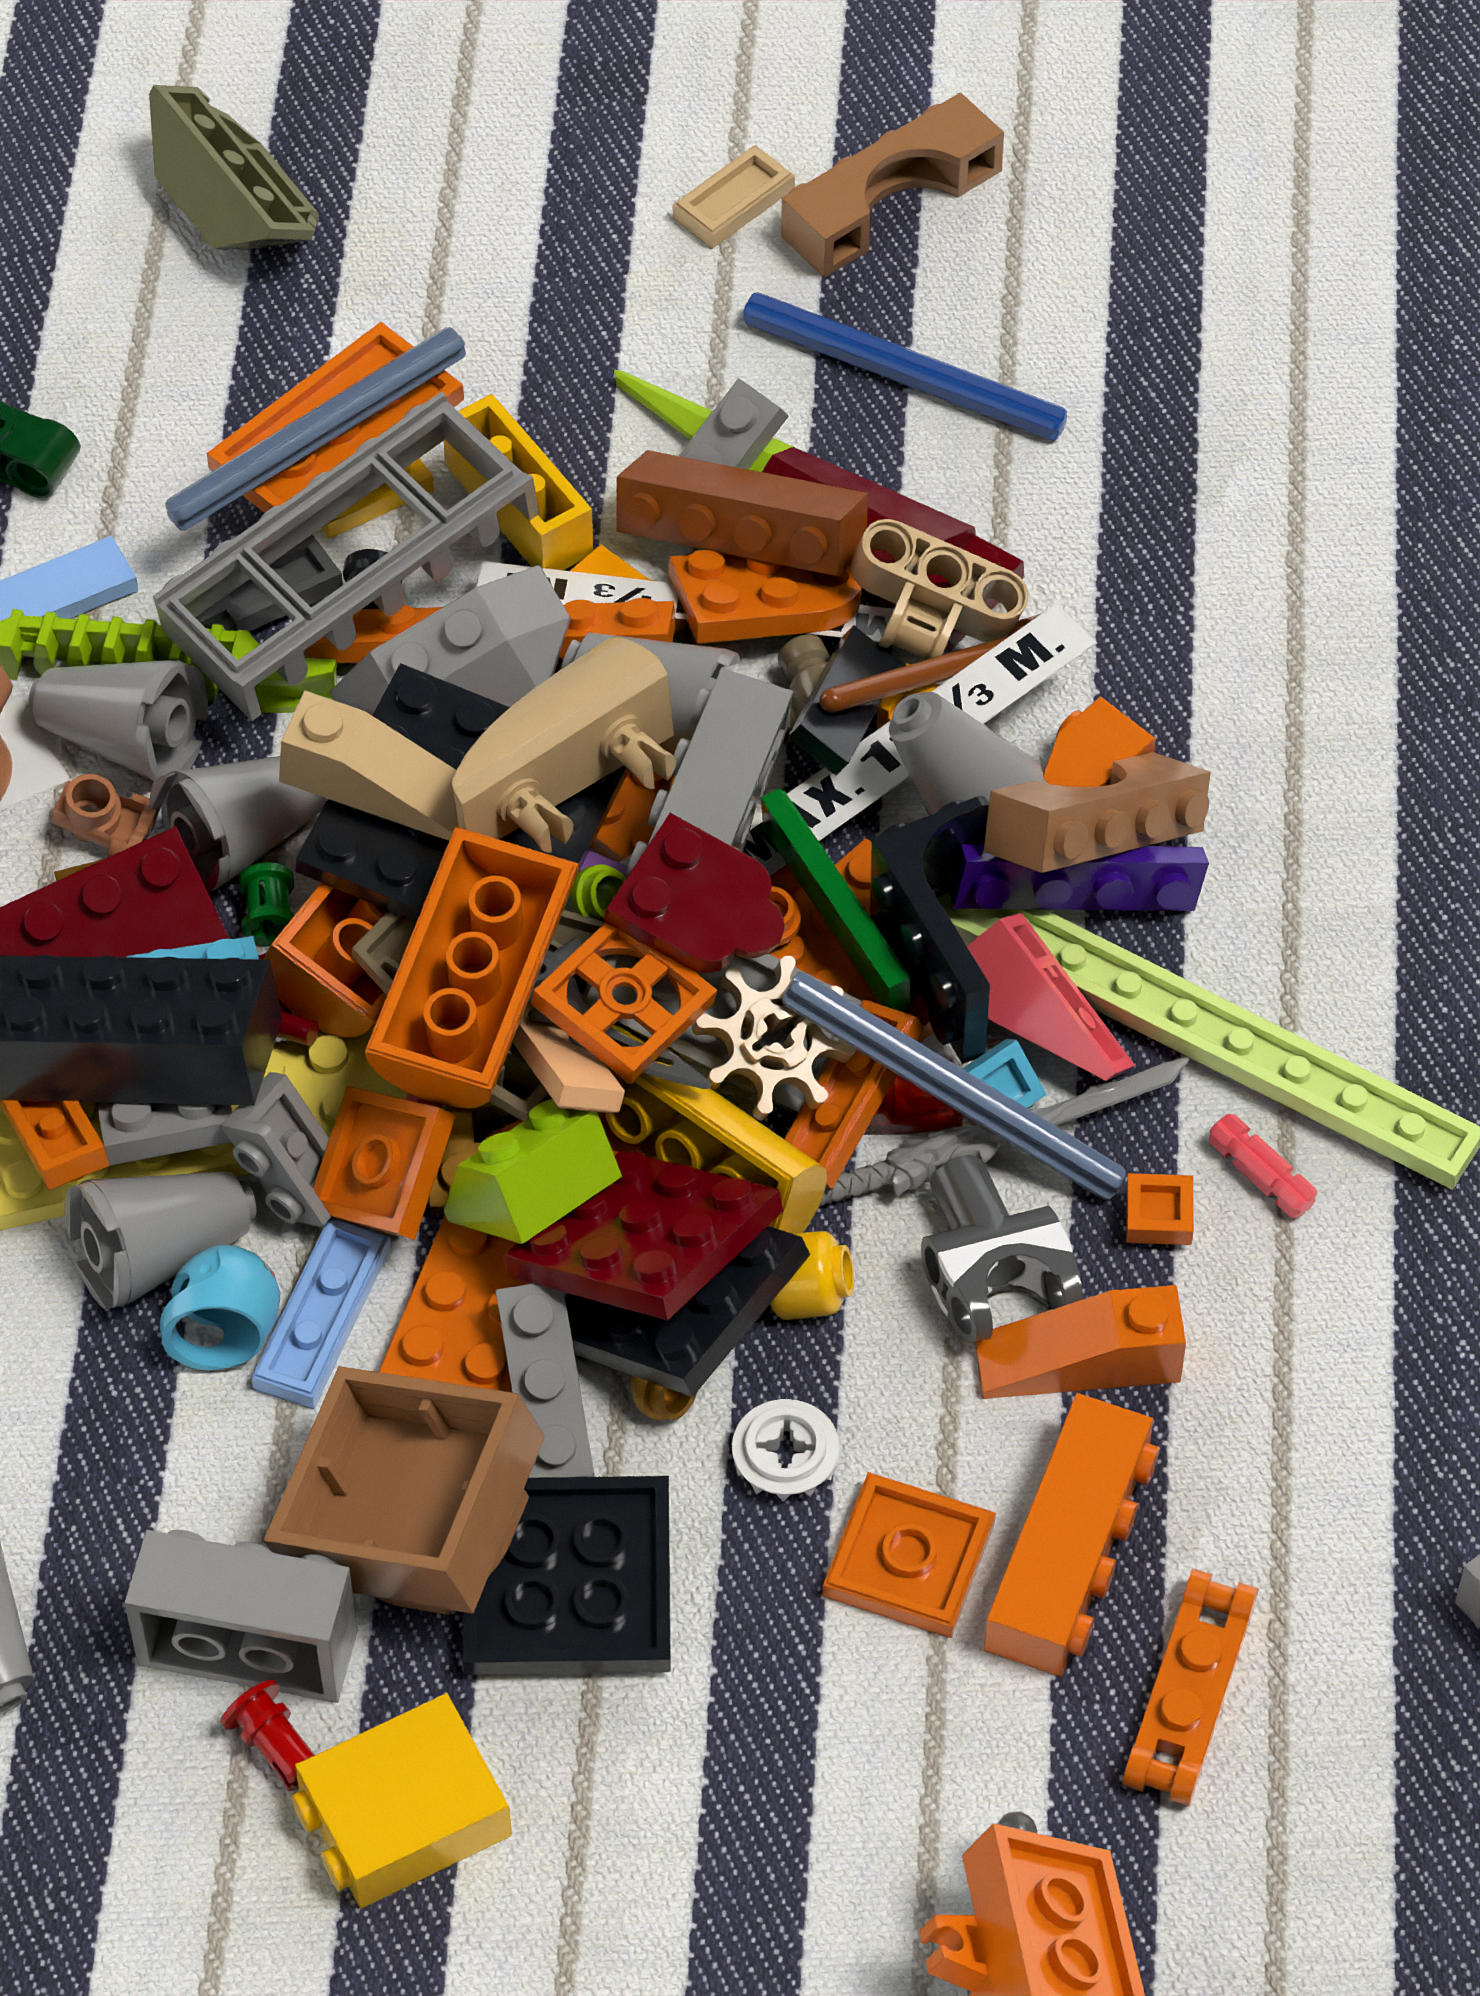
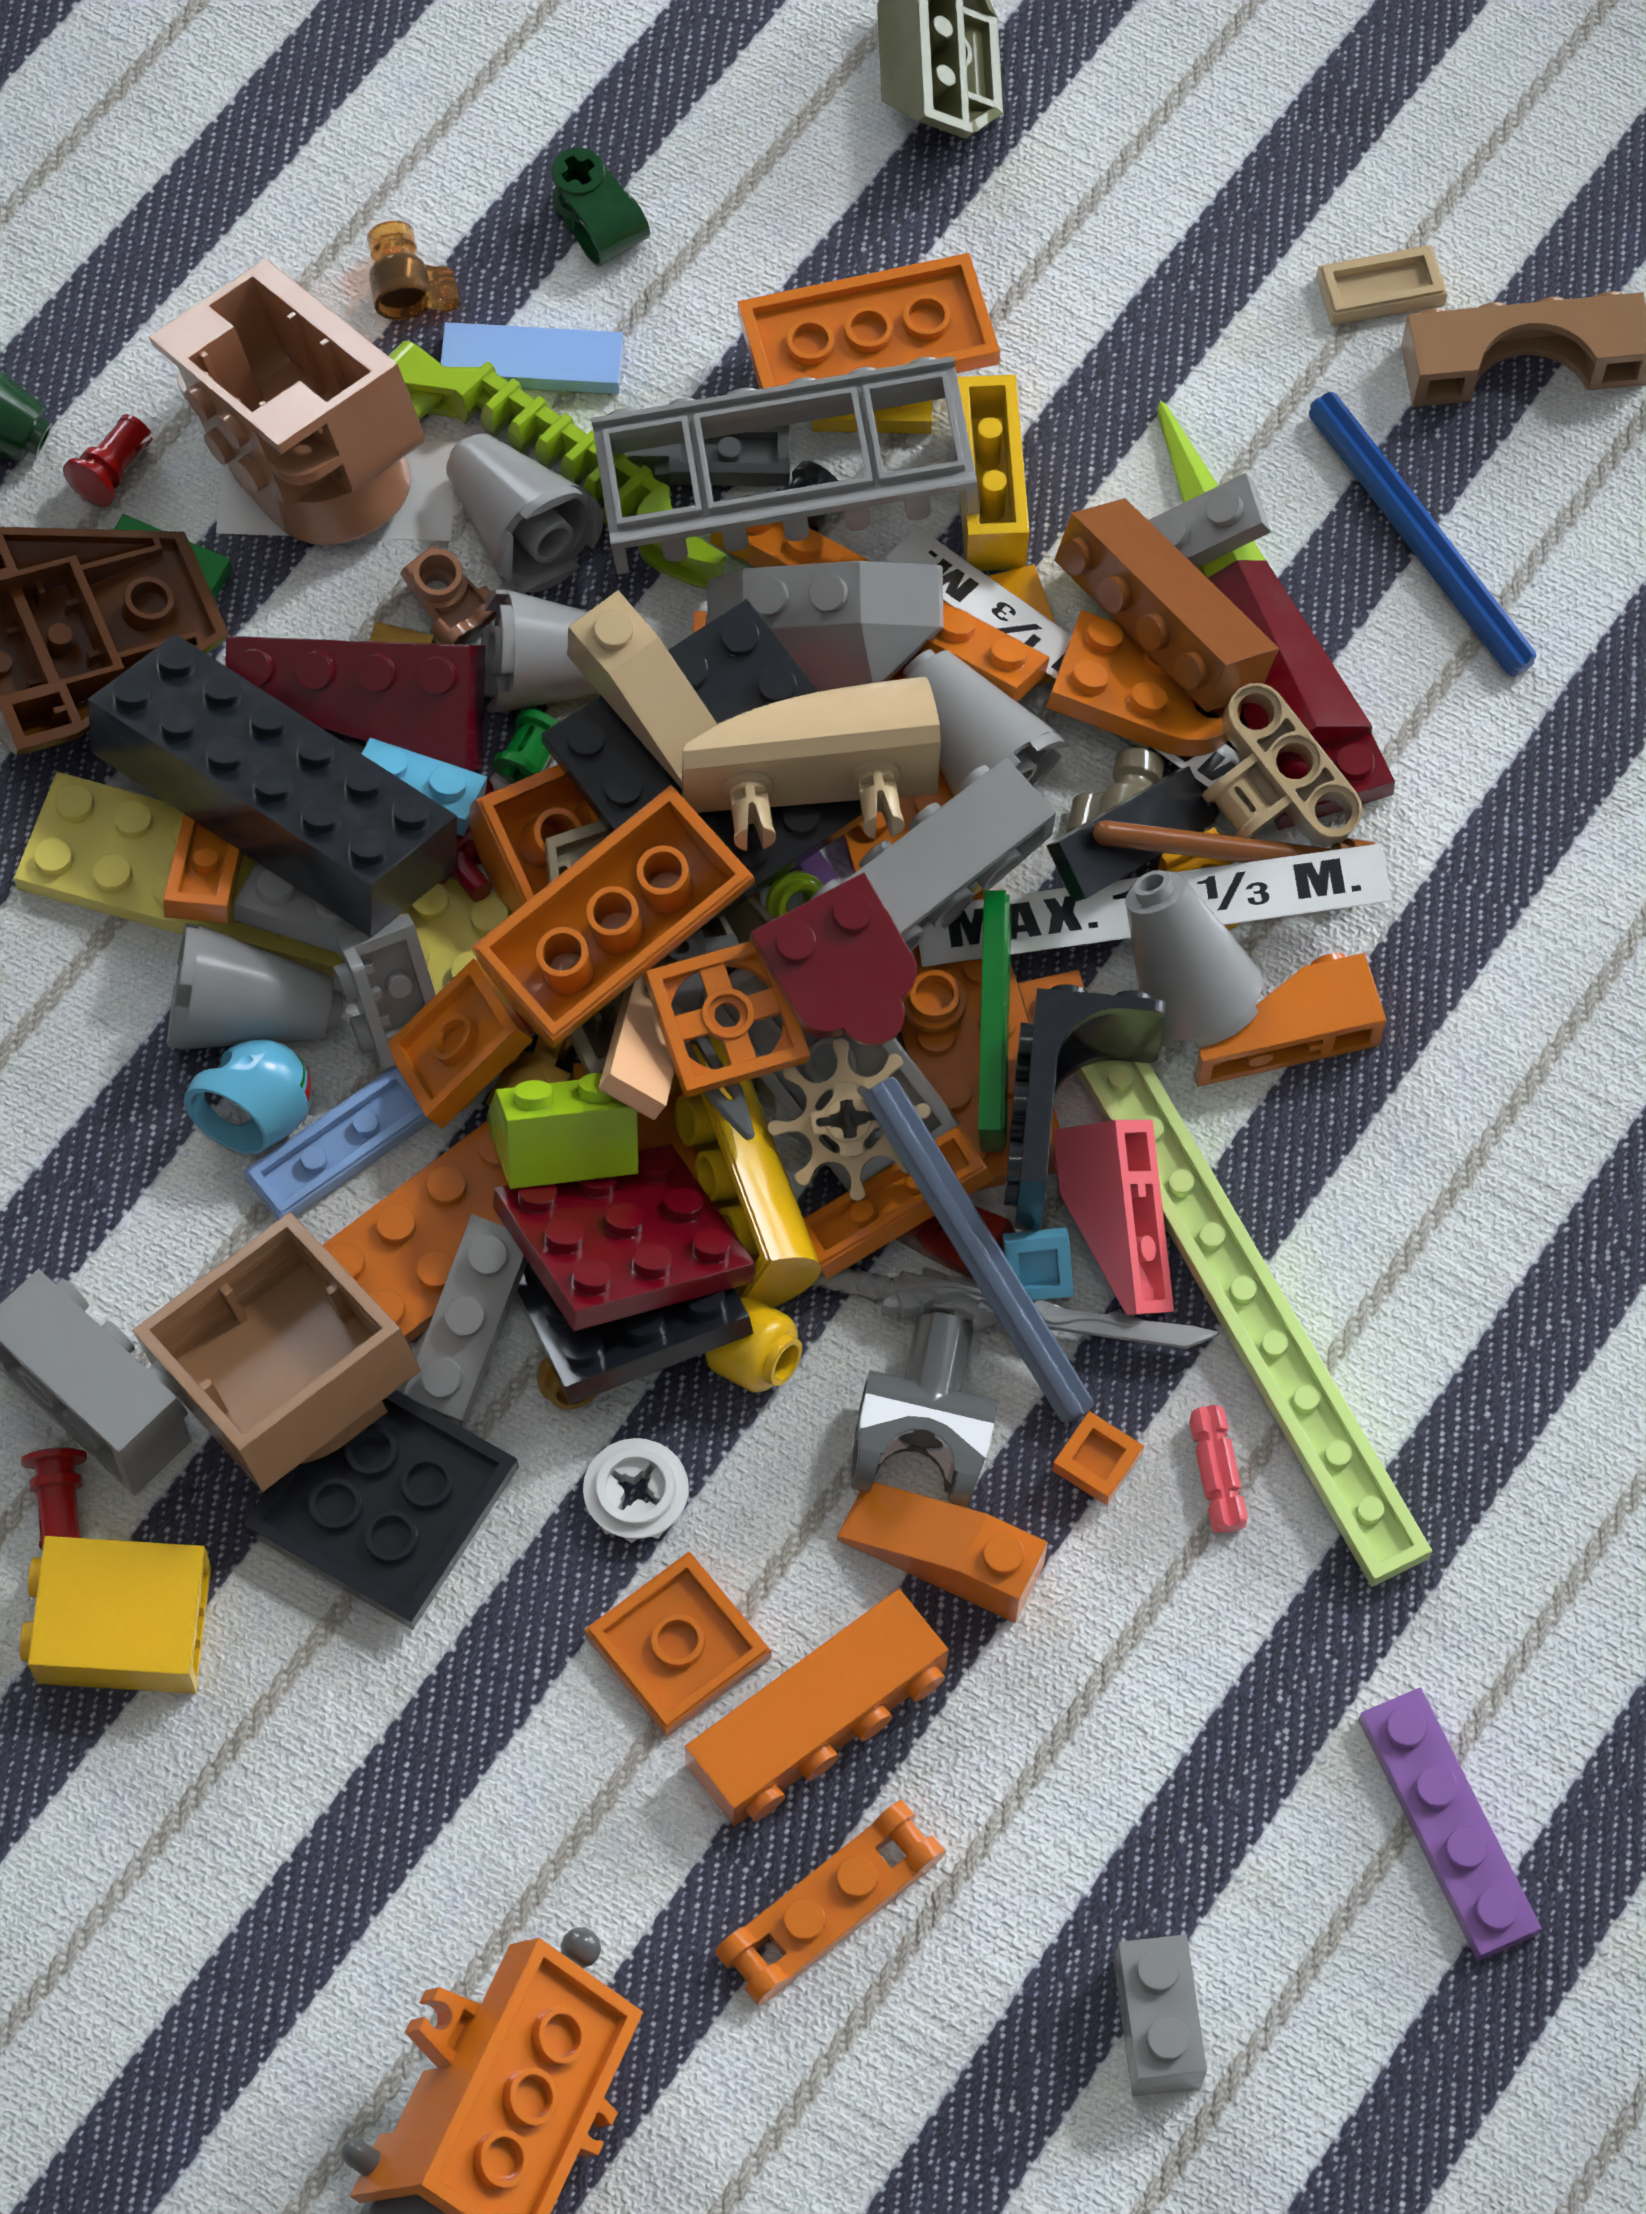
camera: 30 degrees right, 10 degrees up
sand blue axle [165,327,466,531] -> none
dark purple plate [949,844,1209,911] -> none
medium nougat arch [984,752,1211,873] -> none

